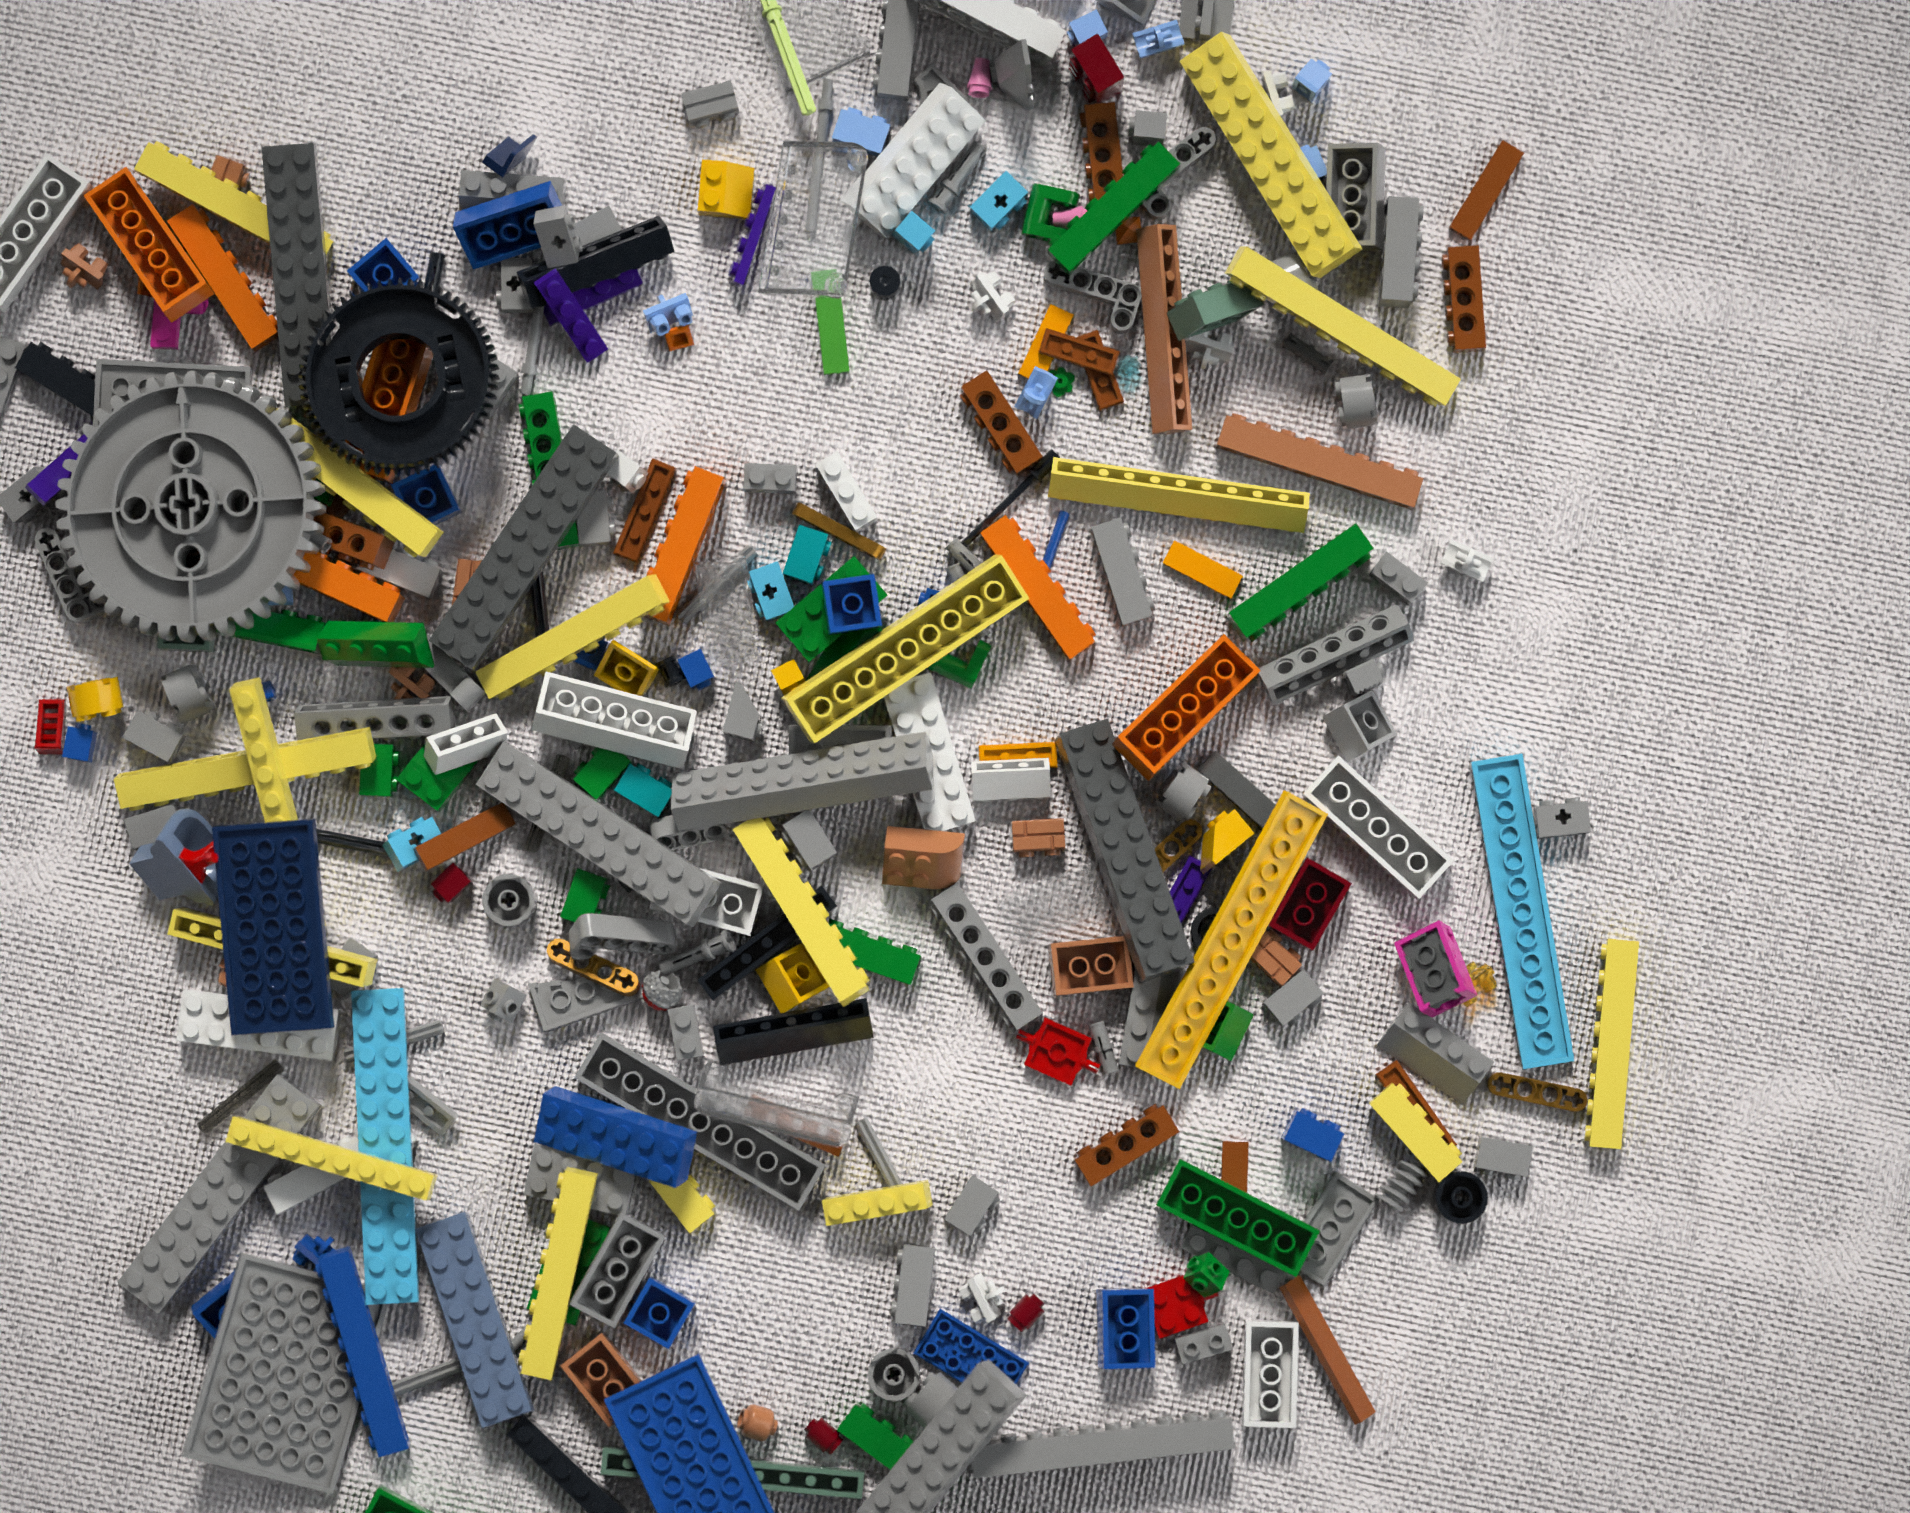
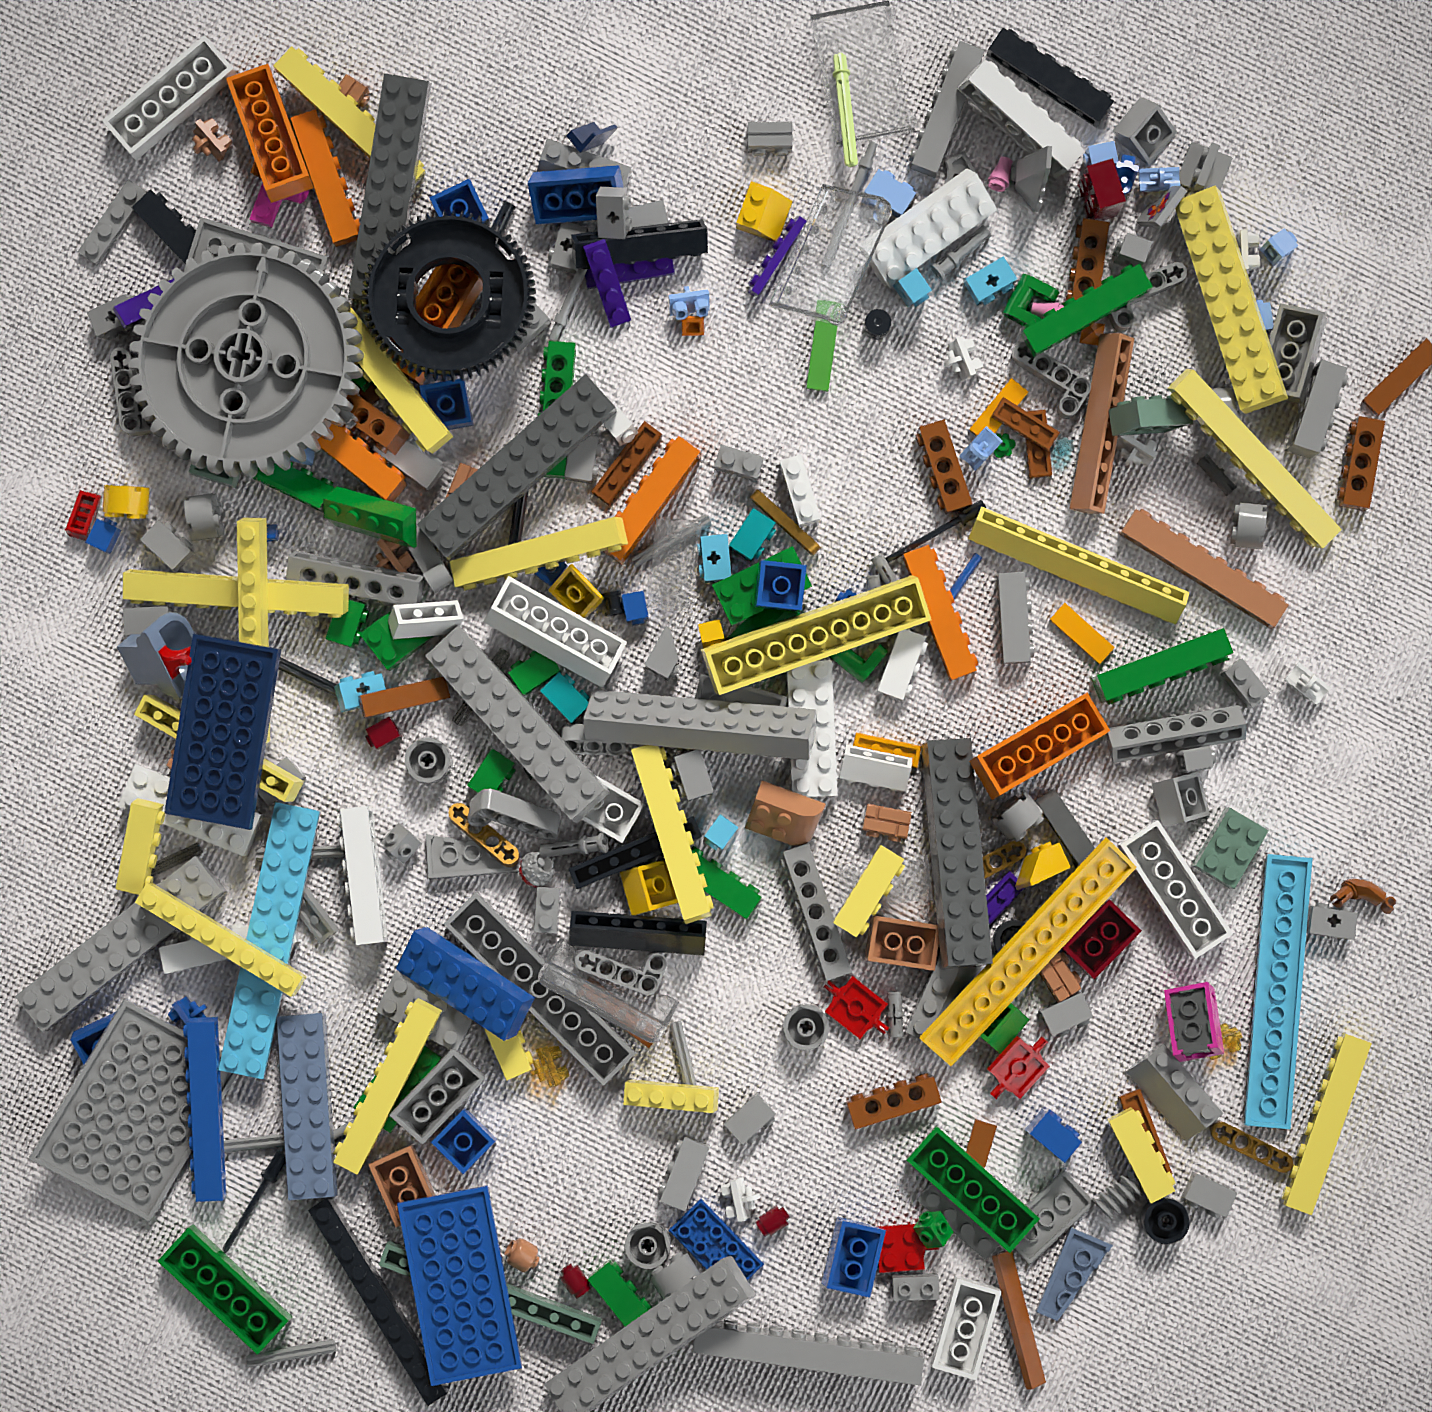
camera: 15 degrees right, 0 degrees up
none -> light yellow brick [116,798,165,895]
none -> black piece [222,1151,286,1253]
none -> white brick [337,806,388,945]
none -> clear yellow hips [529,1046,570,1088]
none -> light grey beam [573,949,667,995]
none -> medium azure brick [704,814,739,850]
none -> light grey brick [783,1003,829,1050]
none -> light yellow brick [832,845,905,937]
none -> white brick [877,629,928,701]
none -> red plate [987,1036,1050,1100]
none -> sand blue wing [1035,1227,1113,1321]
none -> blue hips [1115,154,1139,195]
none -> light grey tile [1136,186,1187,227]
none -> sand green brick [1191,807,1269,889]
none -> dark orange arm [1330,879,1396,914]

